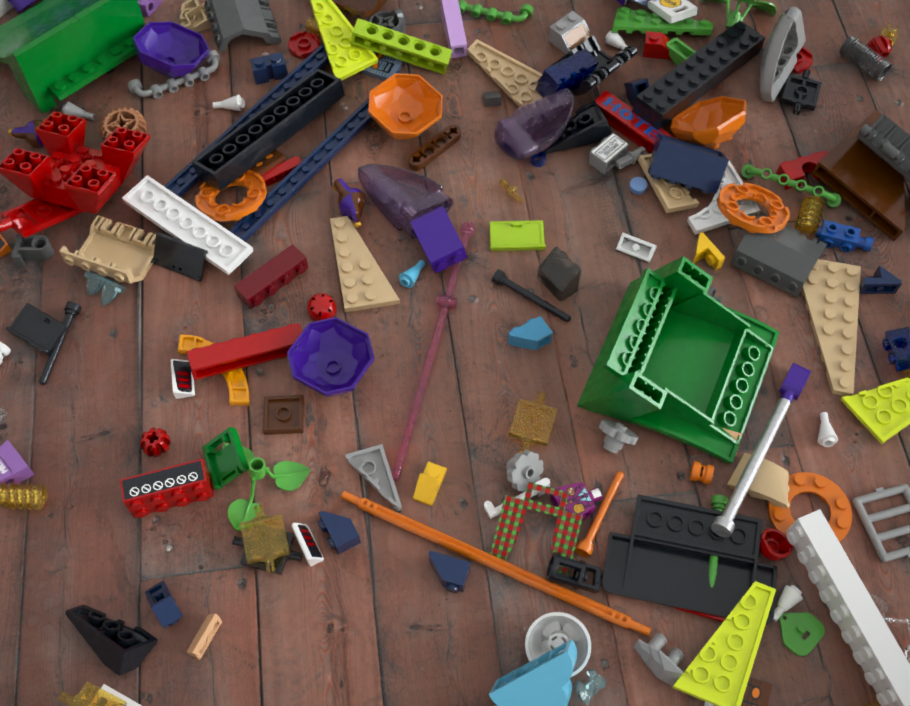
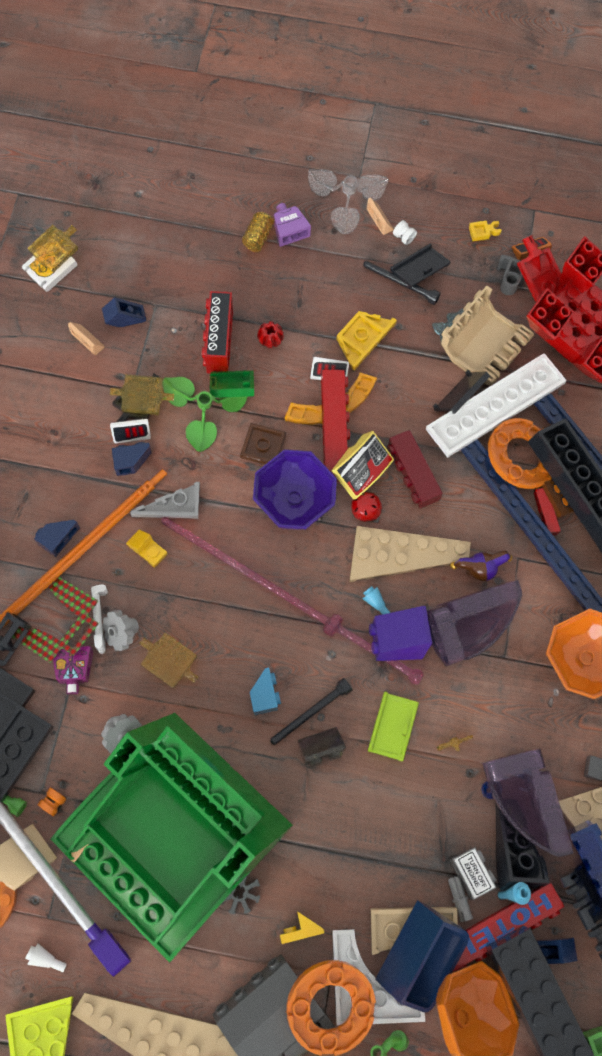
camera: 105 degrees right, 10 degrees up
black wedge [65,604,158,676] -> none
reddish brown beam [408,125,461,171] -> none
orange piece [575,471,624,558] -> none
white slope [616,233,657,263] -> none
medium blue tile [629,177,647,195] -> none
none -> slope [332,431,394,500]
none -> yellow wing [336,311,397,370]
none -> medium azure cone [498,882,531,905]

